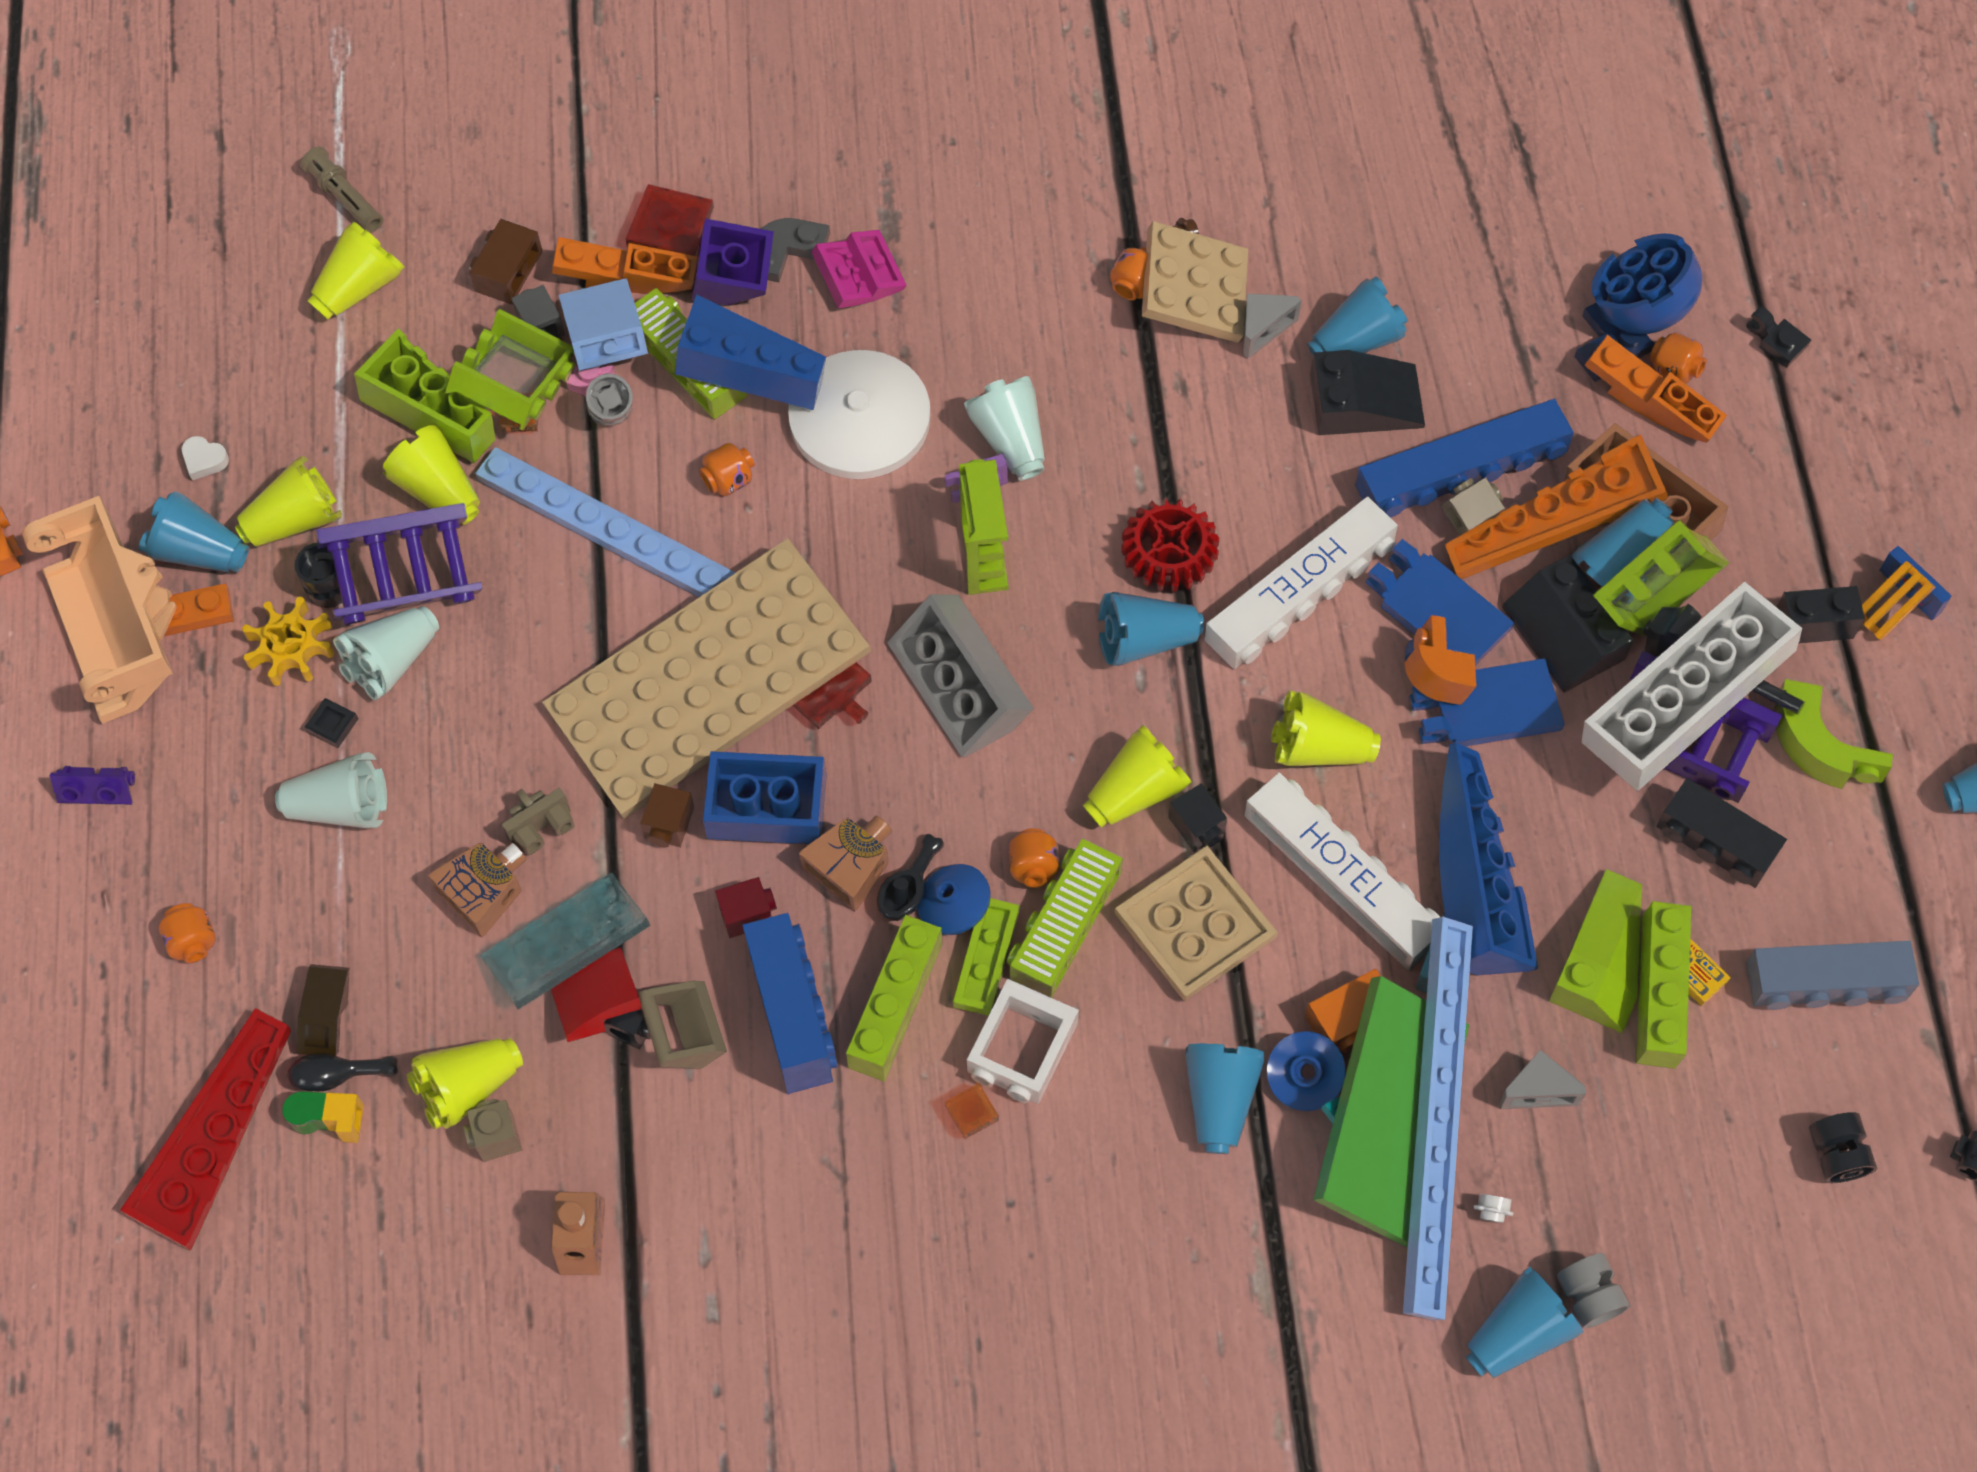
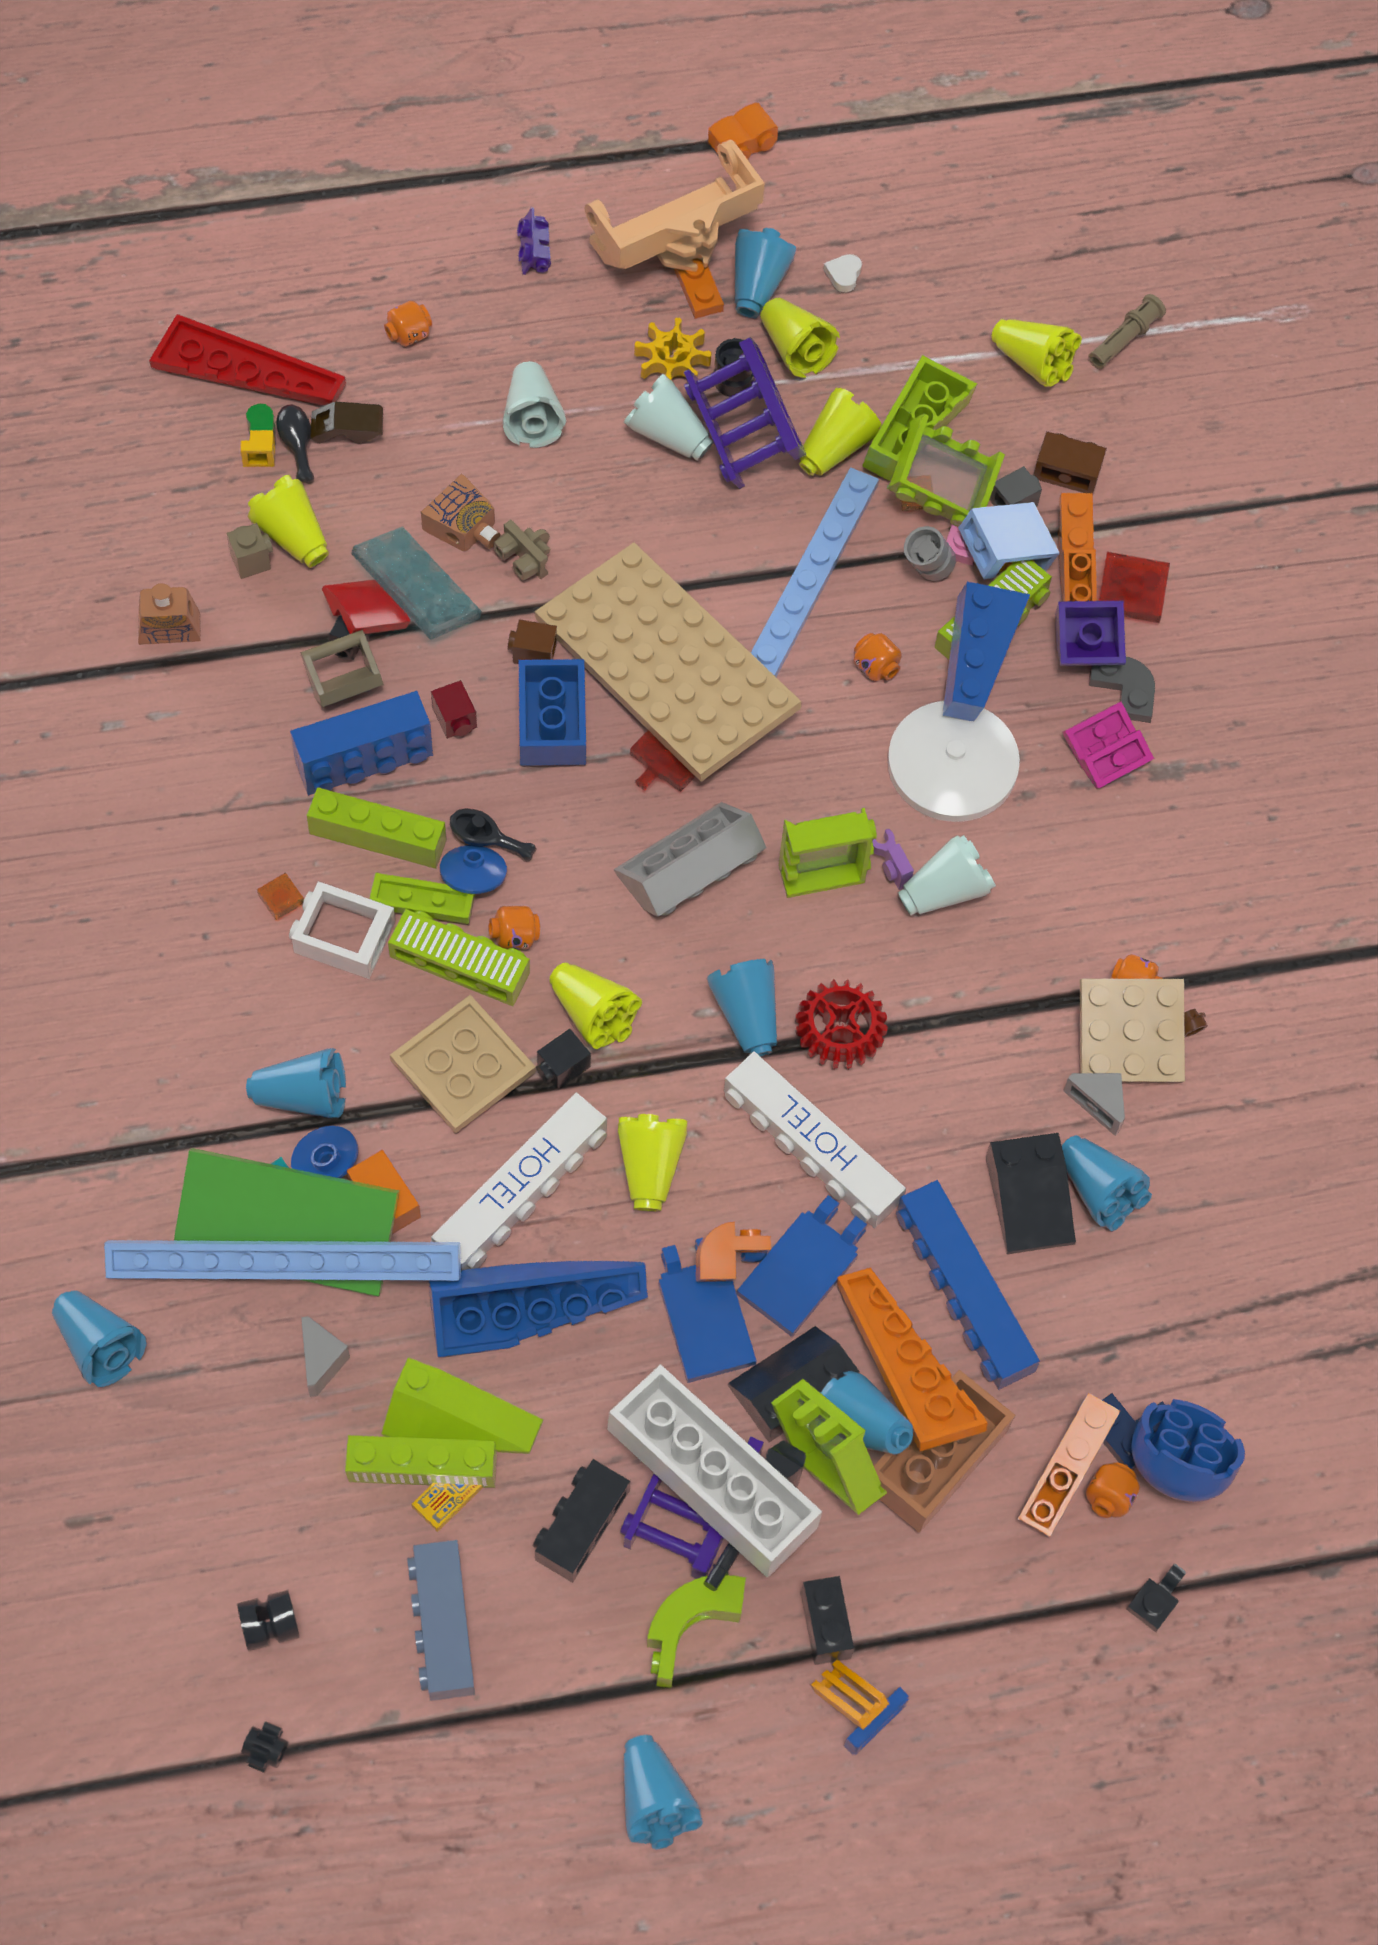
camera: 80 degrees right, 0 degrees up
black tile [304,698,359,748] -> none
nougat torso [799,816,892,912] -> none
brick [1440,477,1505,536] -> none
white plate [1474,1194,1514,1223] -> none
light grey wheel [1556,1253,1631,1329] -> none

